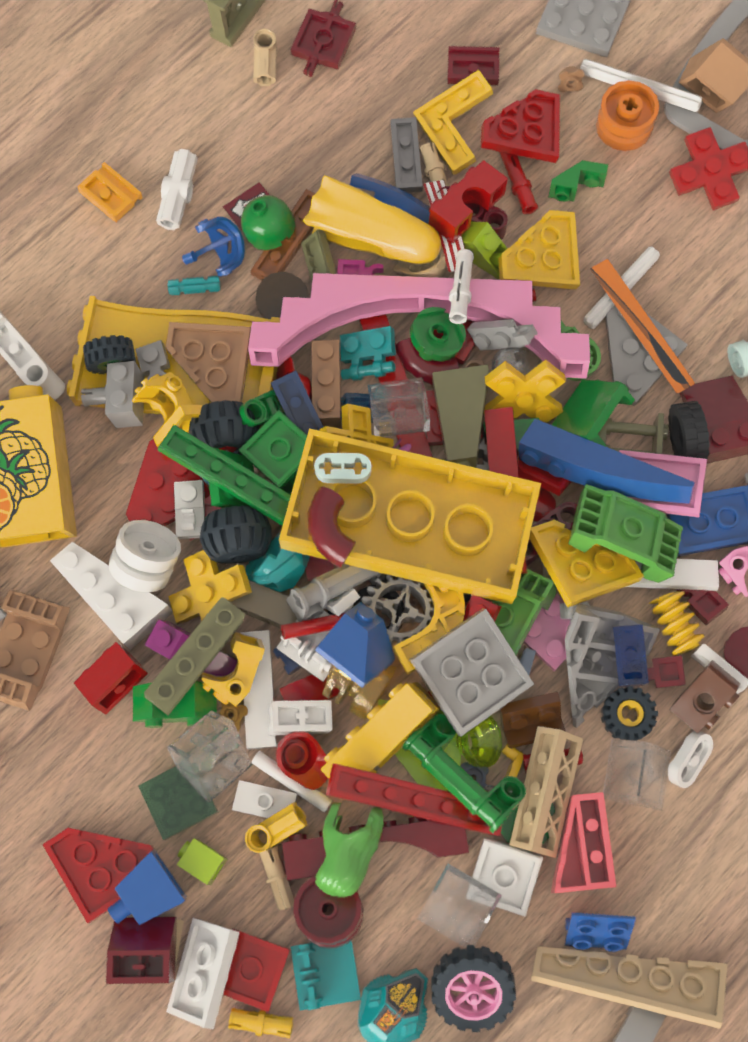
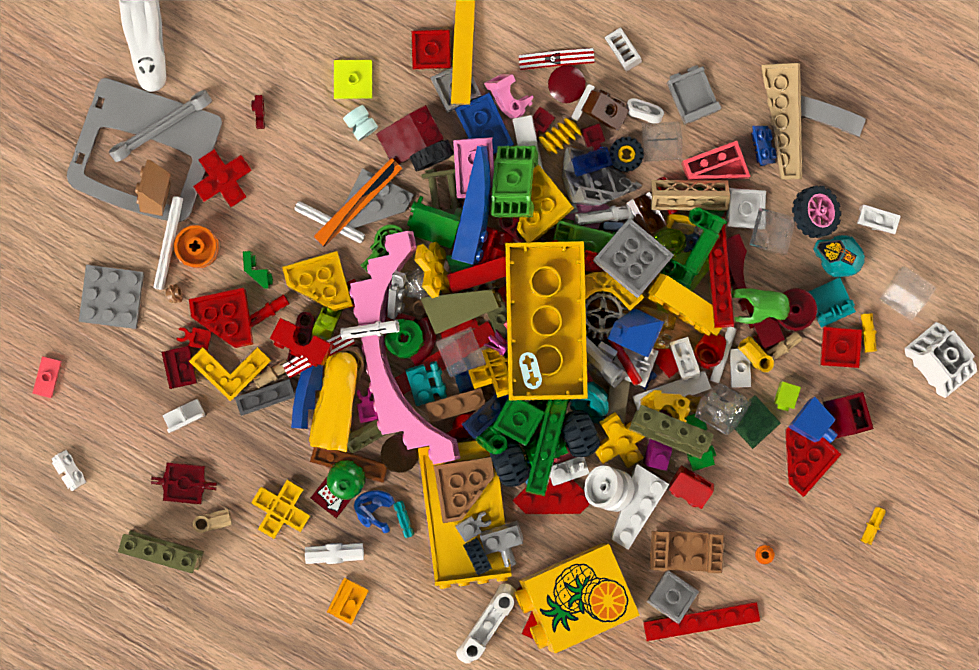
camera: 110 degrees left, 15 degrees up
yellow tile [132,371,203,447] -> none
white plate [166,918,240,1029] -> none
dark red cylinder [307,487,356,568] -> none
none -> white panel [162,399,206,433]
none -> red plate [176,327,212,350]
none -> yellow plate [251,479,311,539]
none -> white pin [575,204,634,225]
none -> light grey panel [667,65,721,125]

